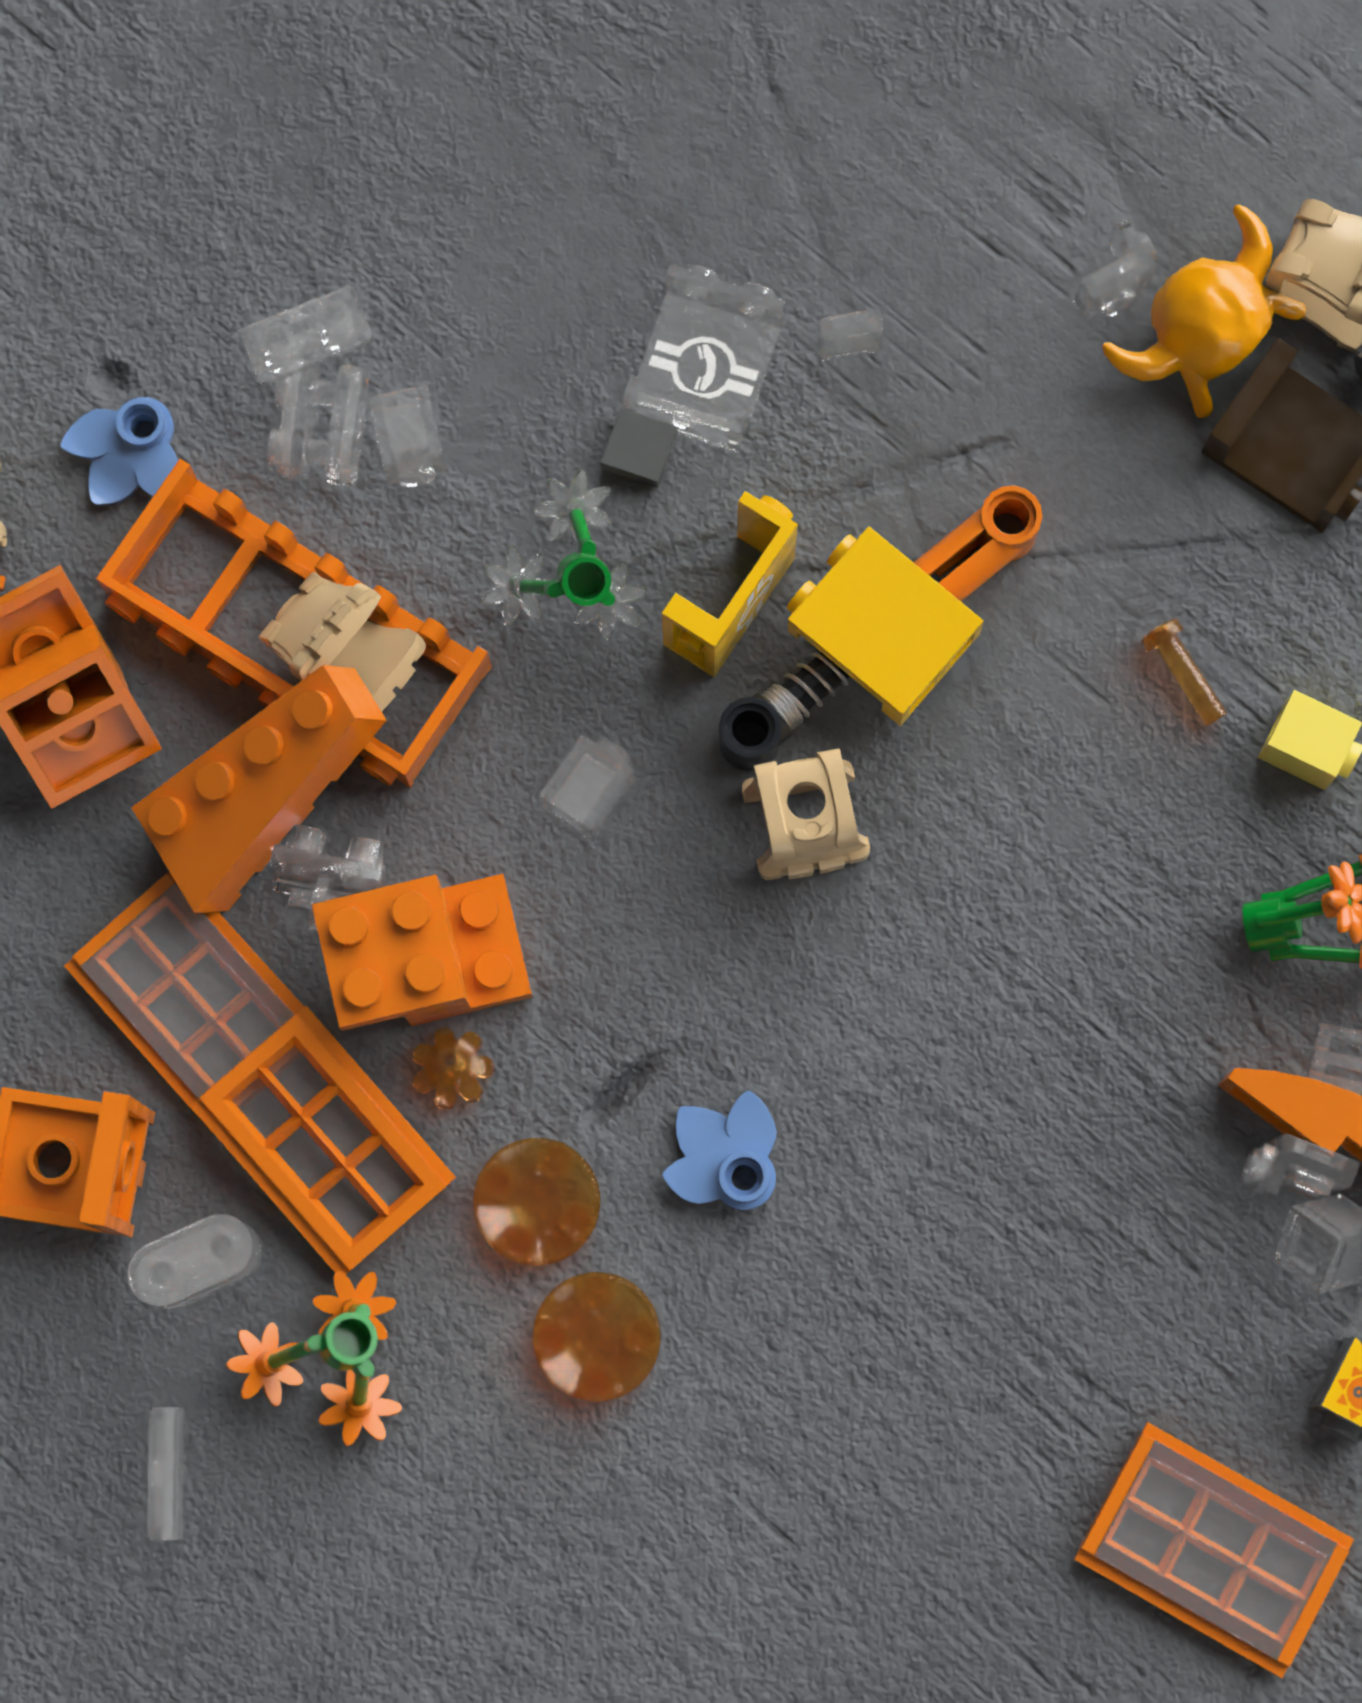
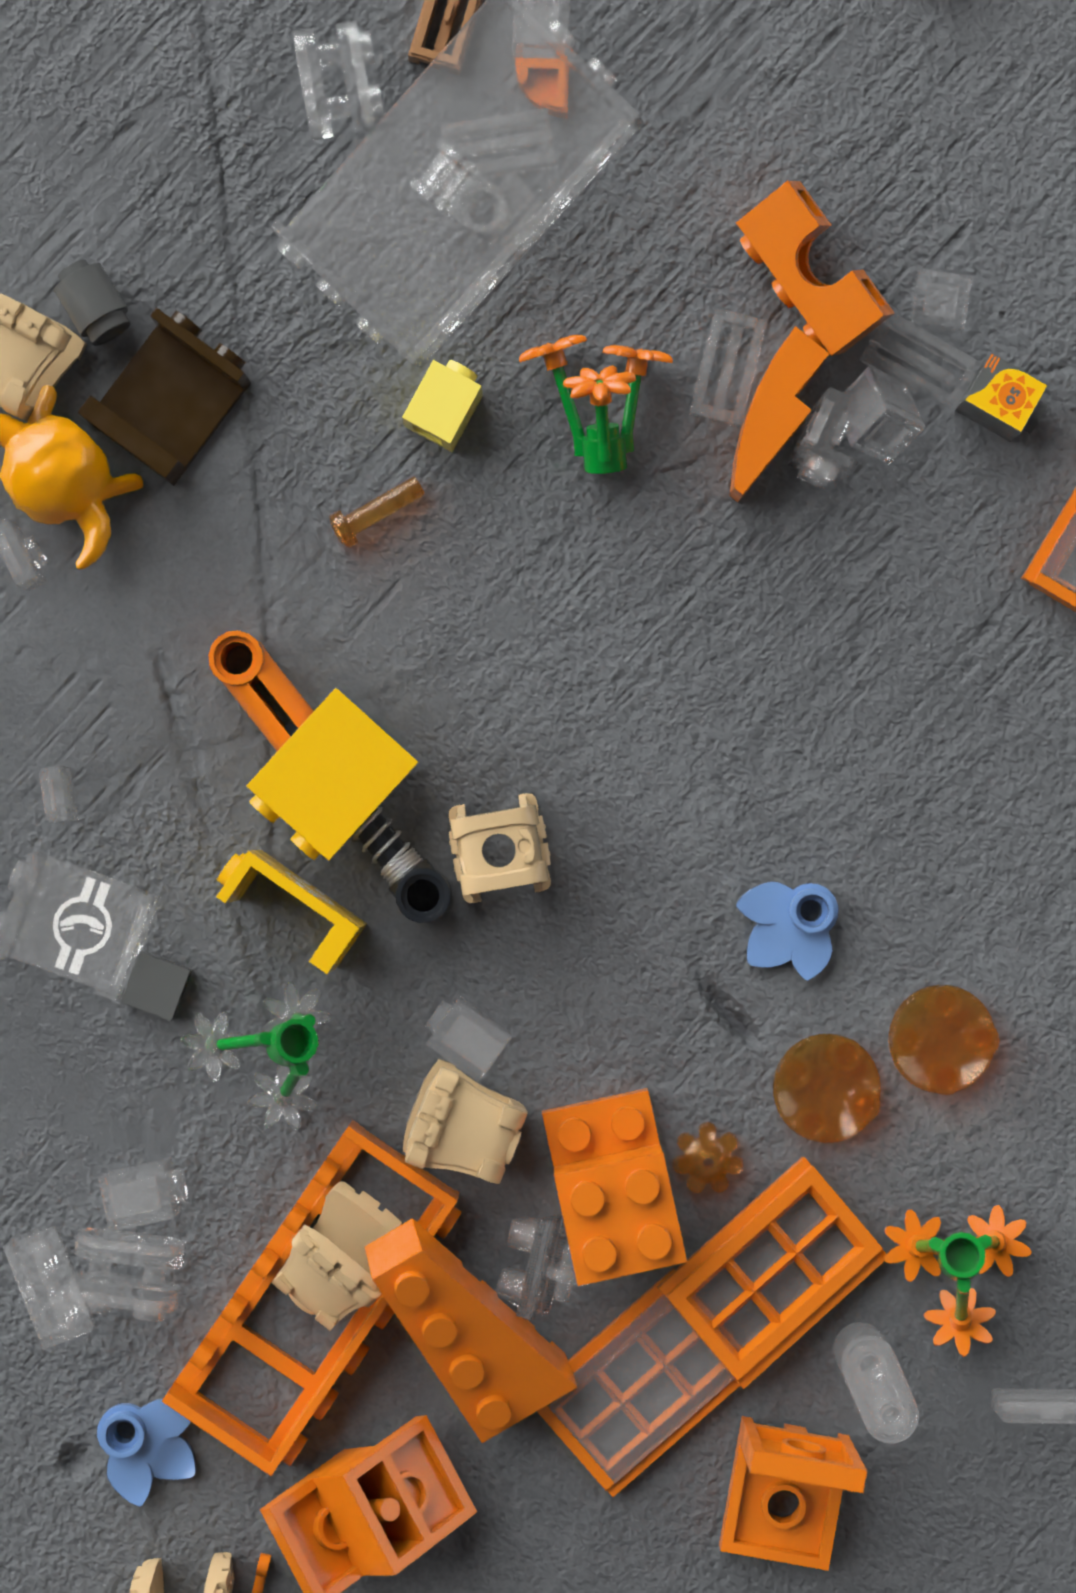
camera: 95 degrees left, 10 degrees up
none -> tan piece [403,1058,528,1184]

